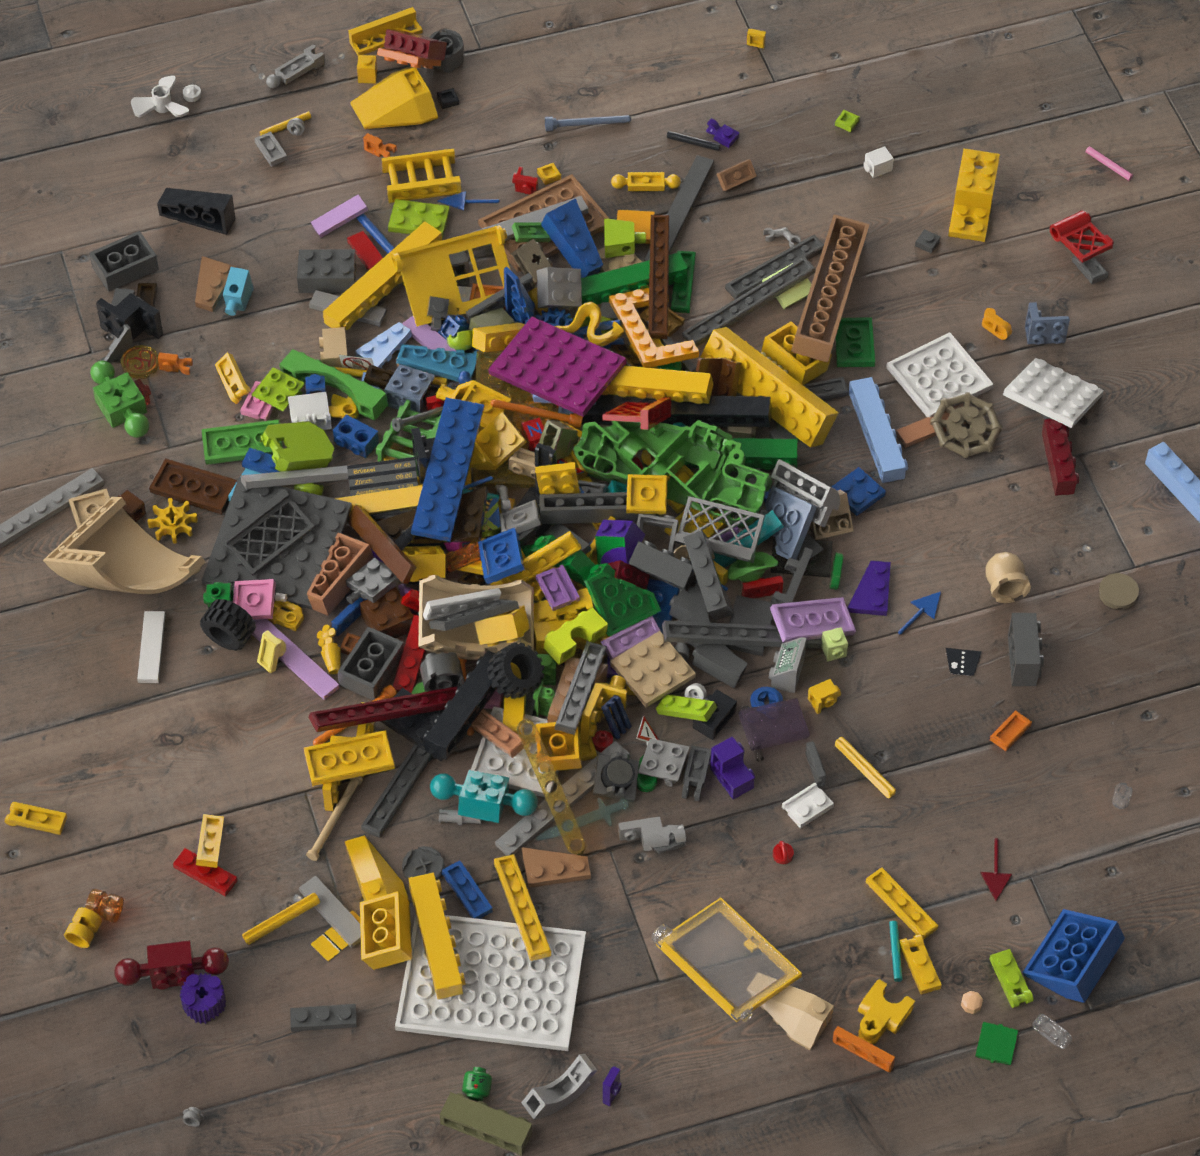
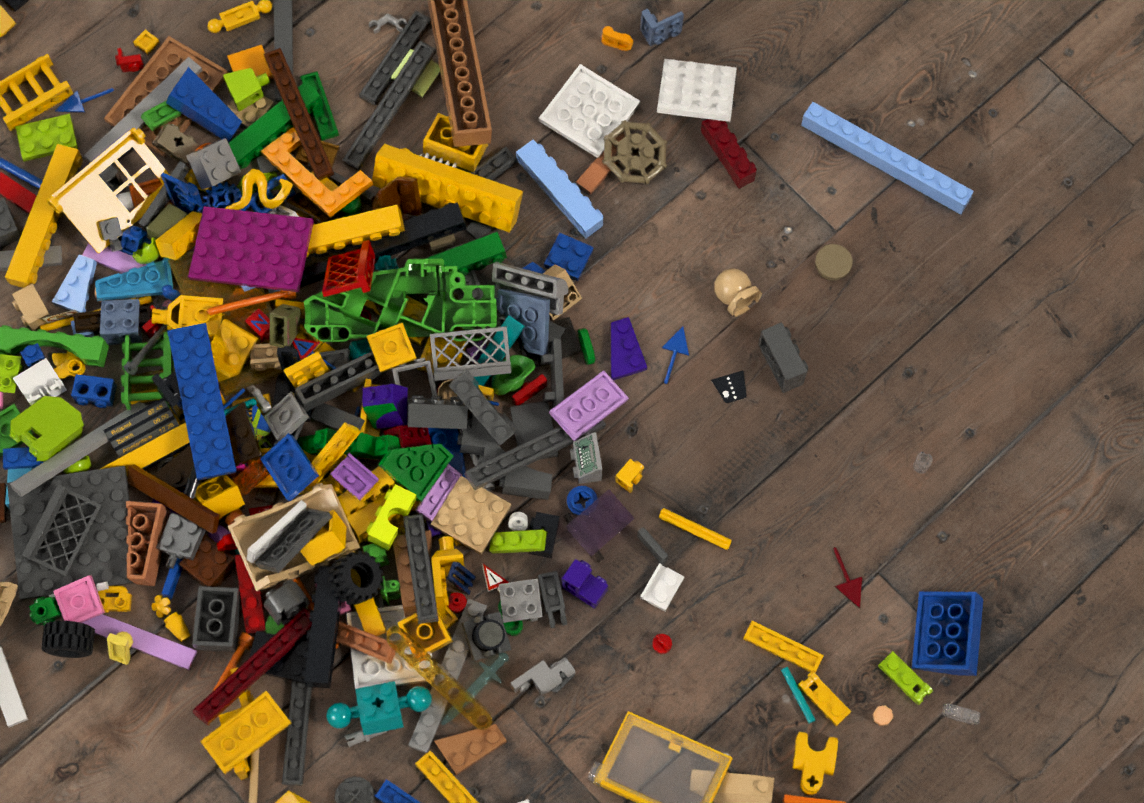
camera: 25 degrees left, 15 degrees up
dark orange tile [340,633,361,655] -> none
yellowish green brick [821,627,848,662] -> none
green plate [835,317,875,367] -> none
green piece [975,1022,1018,1065] -> none
orange tile [990,710,1032,751] -> none

